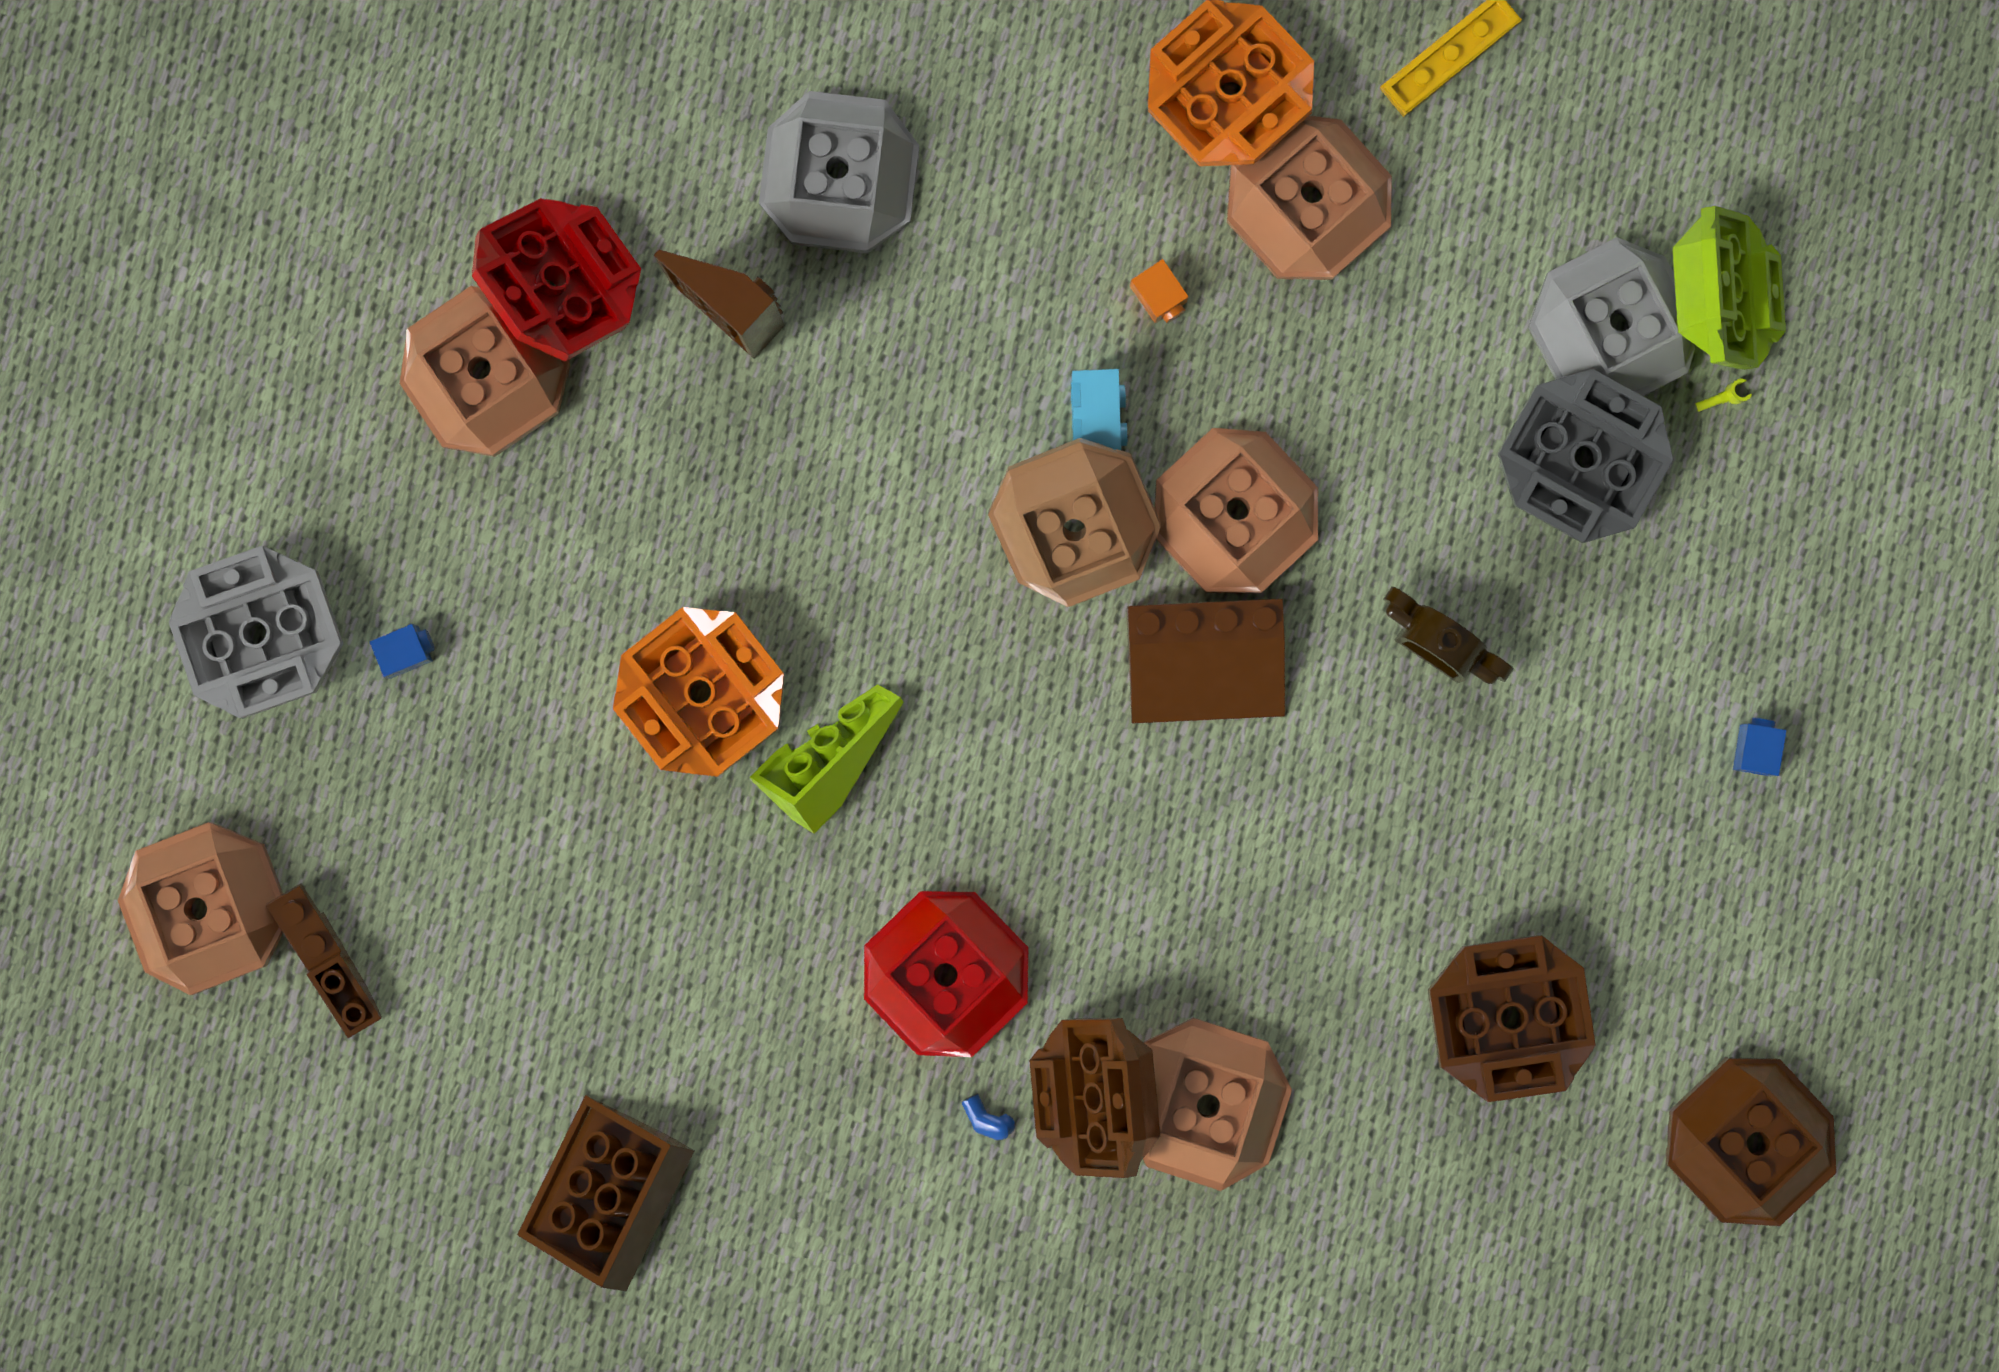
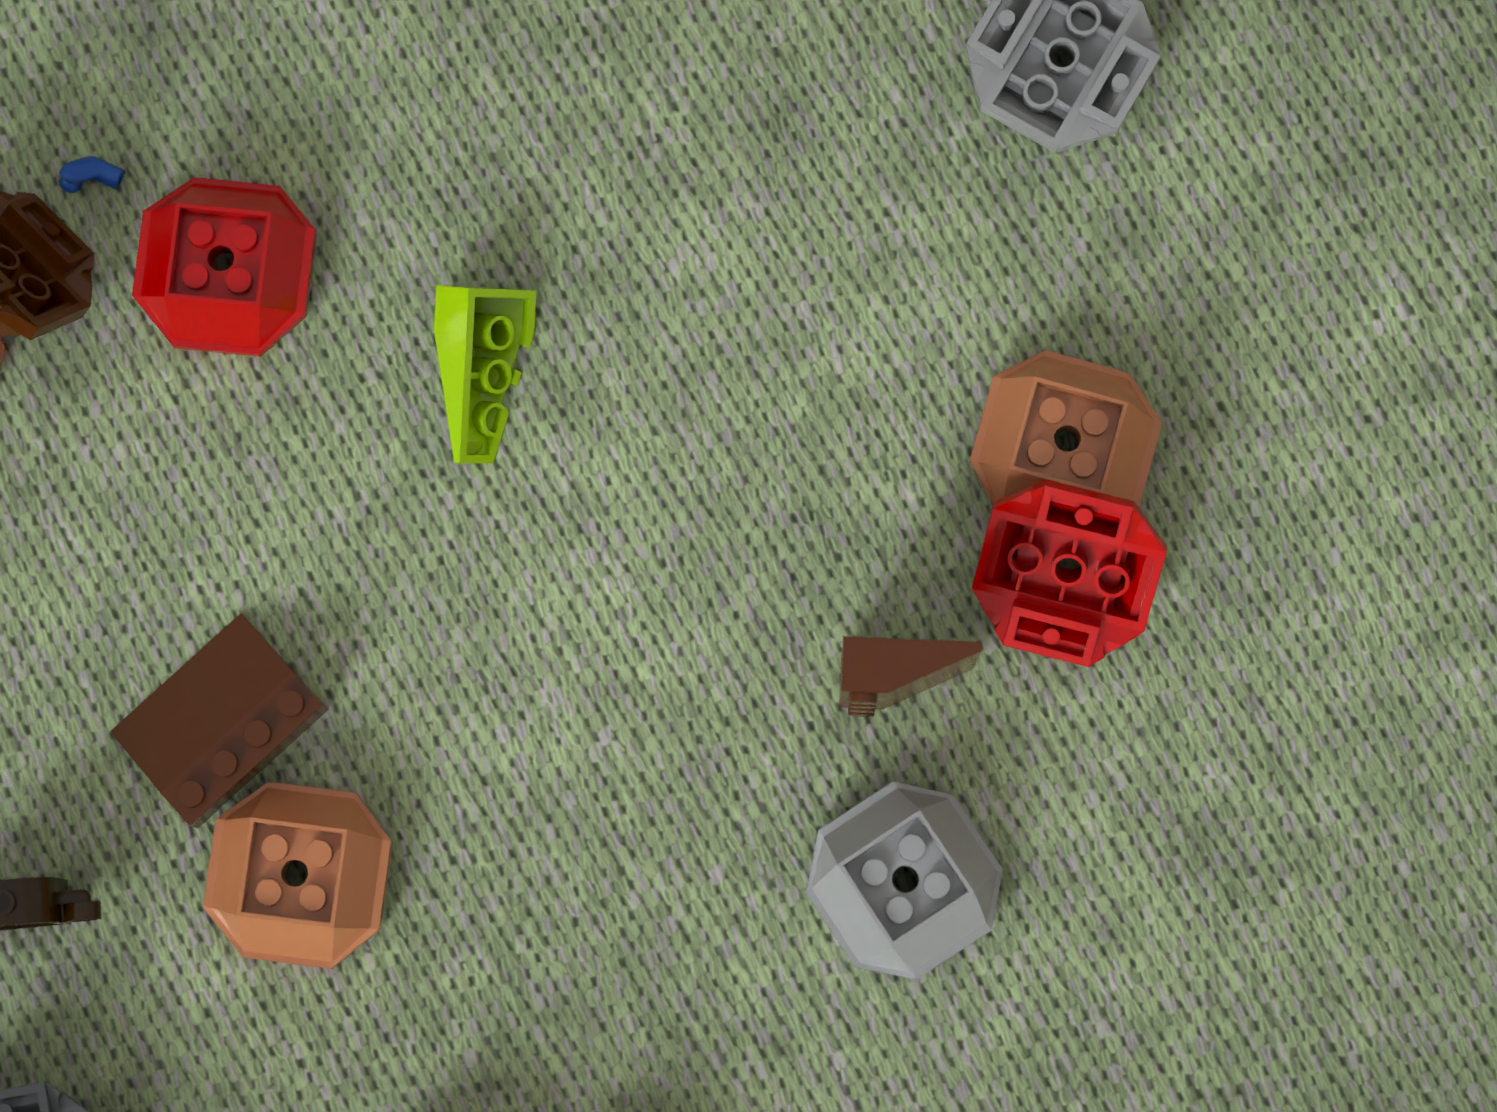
camera: 145 degrees right, 5 degrees down
blue brick [370,624,435,679] -> none
orange piece [613,607,785,777] -> none
medium nougat piece [988,438,1161,607] -> none
medium azure wedge [1070,369,1128,450] -> none
orange brick [1130,259,1189,323] -> none

